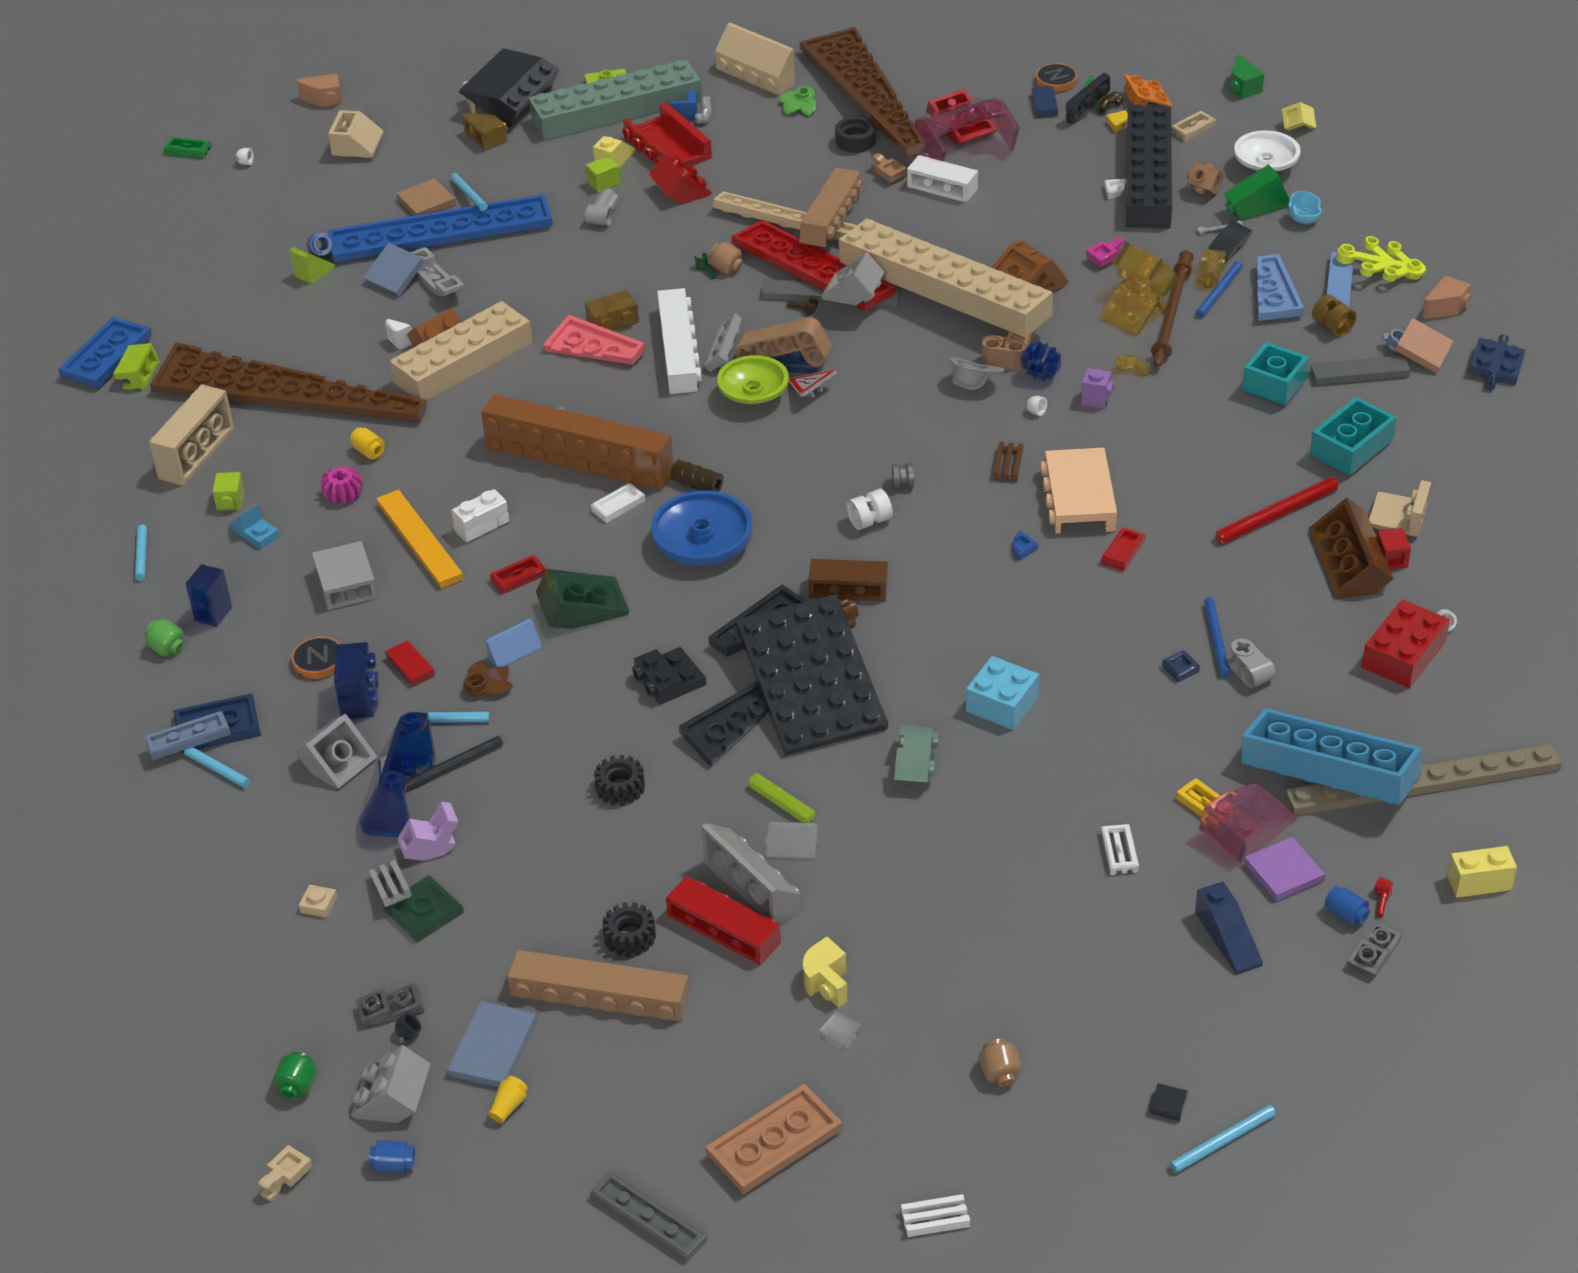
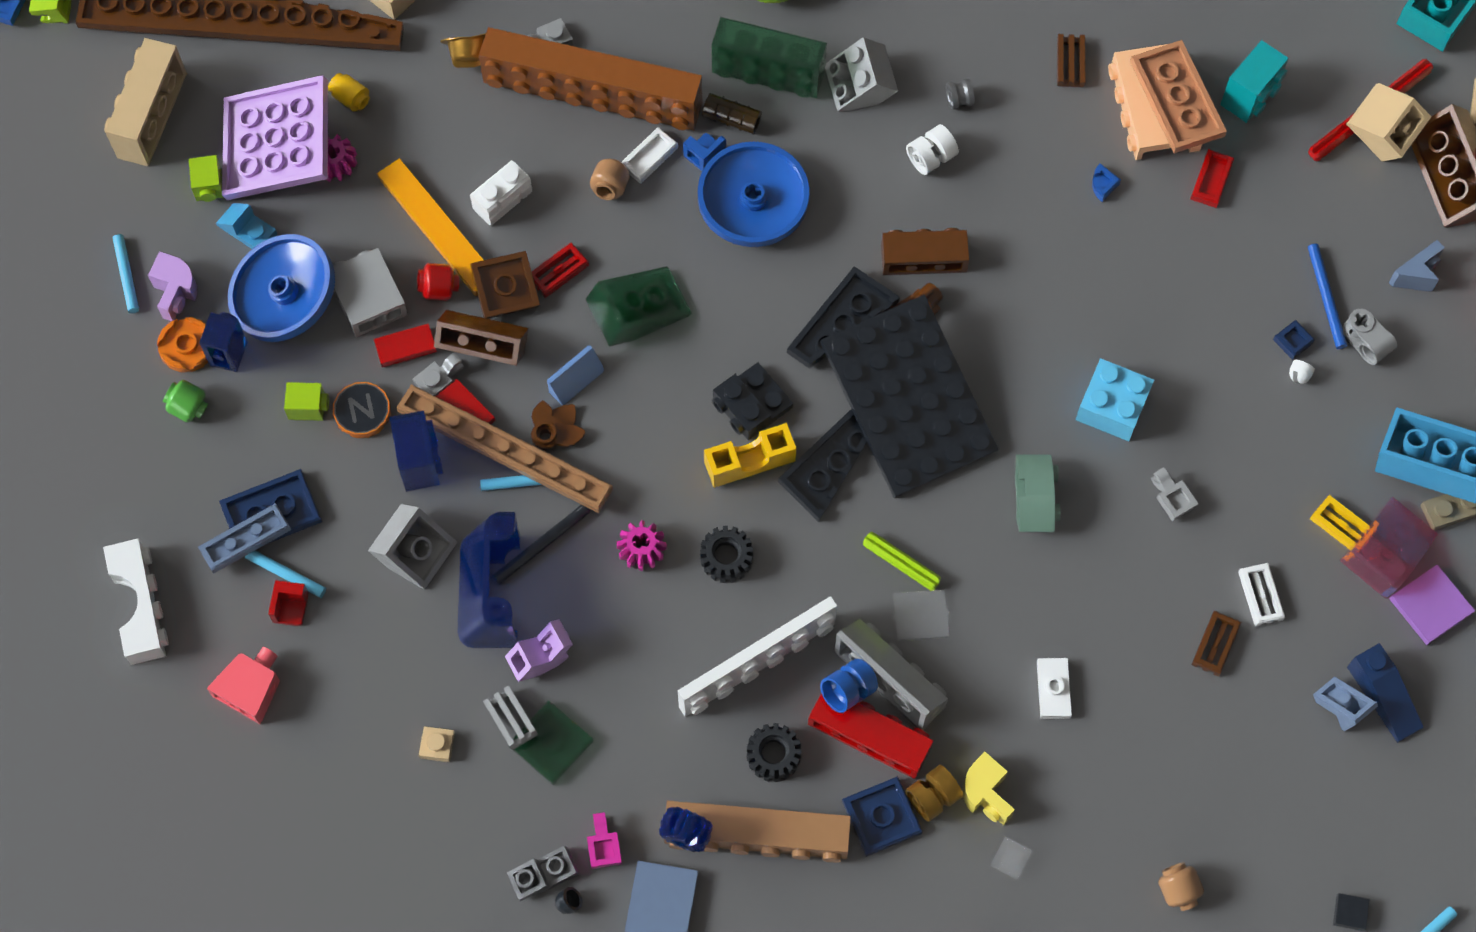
camera: 10 degrees left, 25 degrees up
none -> white arch [103,538,169,665]
none -> lavender brick [148,251,197,321]
none -> orange tile [157,317,215,372]
none -> coral torso [207,647,280,724]
none -> lavender plate [222,75,328,200]
none -> blue dish [228,234,335,342]
none -> red panel [268,580,309,626]
none -> lime brick [284,382,329,421]
none -> red tile [374,323,437,368]
none -> medium nougat tile [396,384,613,513]
none -> light grey plate [413,352,464,396]
none -> red head [417,263,459,301]
none -> reddish brown brick [434,310,529,366]
none -> pearl gold piece [441,30,505,68]
none -> reddish brown plate [470,251,540,319]
none -> dark pink plate [587,812,622,869]
none -> medium nougat head [590,159,630,200]
none -> dark pink gear [617,520,667,571]
none -> clear blue gear [659,807,713,852]
none -> white plate [678,596,837,717]
none -> blue panel [683,133,726,171]
none -> yellow arch [704,423,797,488]
none -> clear green brick [711,17,827,98]
none -> blue wheel [820,659,878,713]
none -> light grey slope [824,37,898,112]
none -> dark blue tile [842,776,923,857]
none -> pearl gold wheel [905,765,963,822]
none -> white plate [1037,658,1072,719]
none -> nougat plate [1130,40,1227,153]
none -> light grey plate [1151,467,1198,522]
none -> reddish brown tile [1191,611,1242,677]
none -> teal brick [1220,40,1289,123]
none -> white hinge [1289,360,1315,384]
none -> sand blue slope [1313,676,1378,731]
none -> tan slope [1347,83,1431,162]
none -> sand blue slope [1389,240,1445,291]

